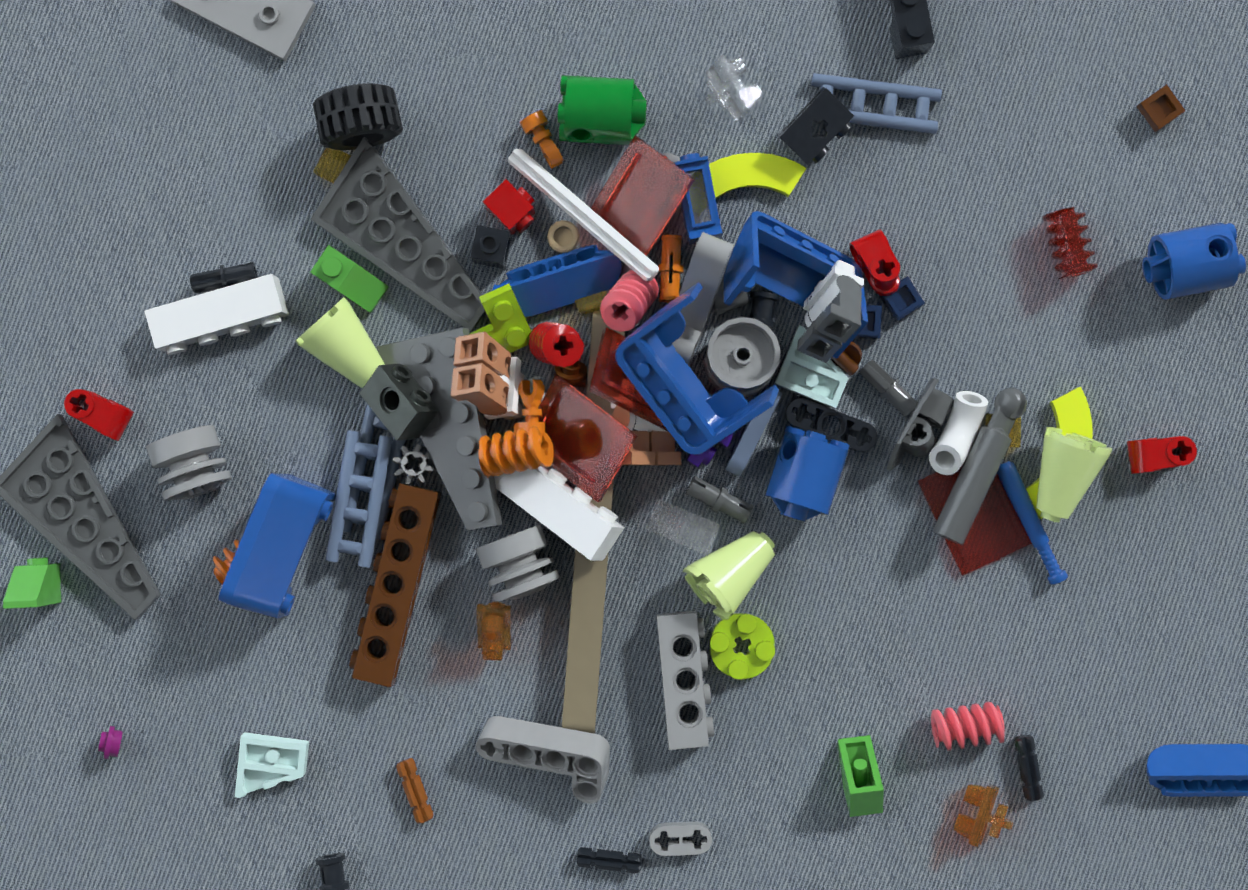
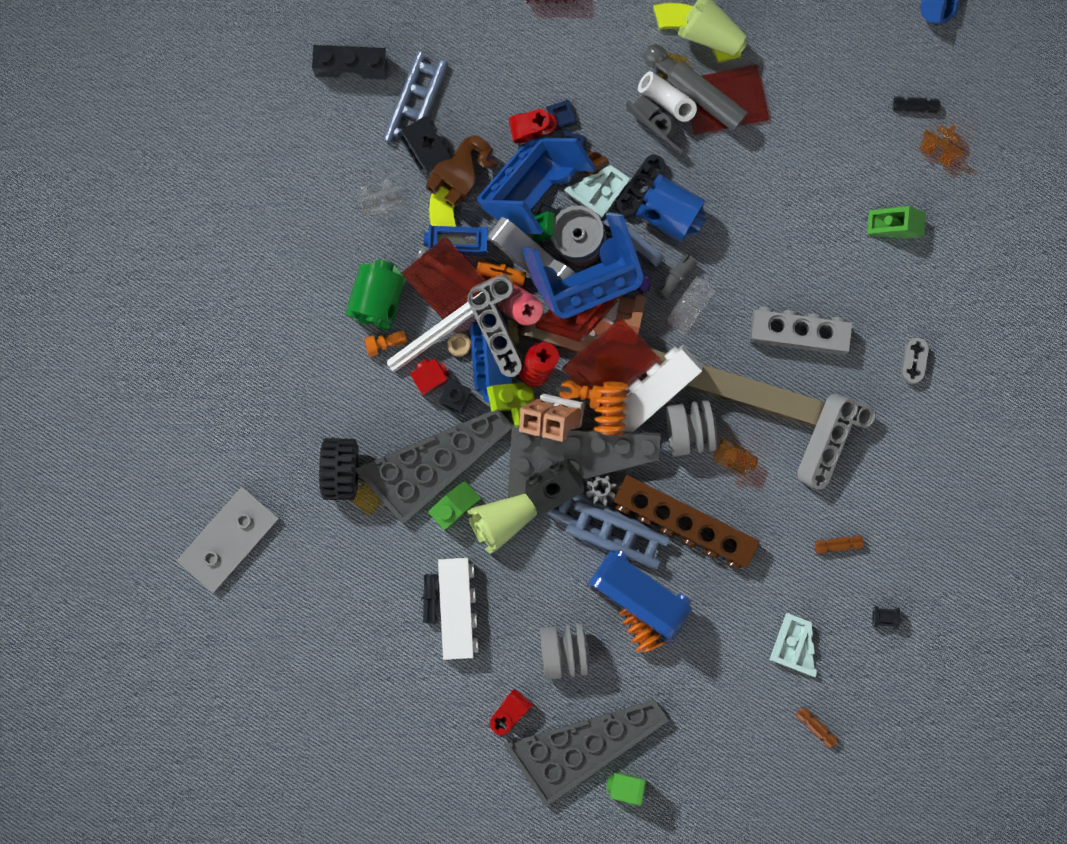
camera: 75 degrees left, 5 degrees down
magenta plate [98,726,123,760] -> none
reddish brown plate [553,360,587,388] -> none
black axle [577,847,642,873] -> none
yellowish green cone [683,531,775,620] -> none
lime plate [709,613,775,679] -> none
dark grey hips [797,260,864,363] -> none
dark grey axle [860,360,918,418] -> none
coral piece [931,702,1005,751] -> none
blue piece [997,461,1068,585] -> none
none -> reddish brown hips [425,135,498,209]
none -> light grey beam [468,274,522,377]
none -> green tile [531,211,554,242]
none -> dark orange axle [795,707,838,748]

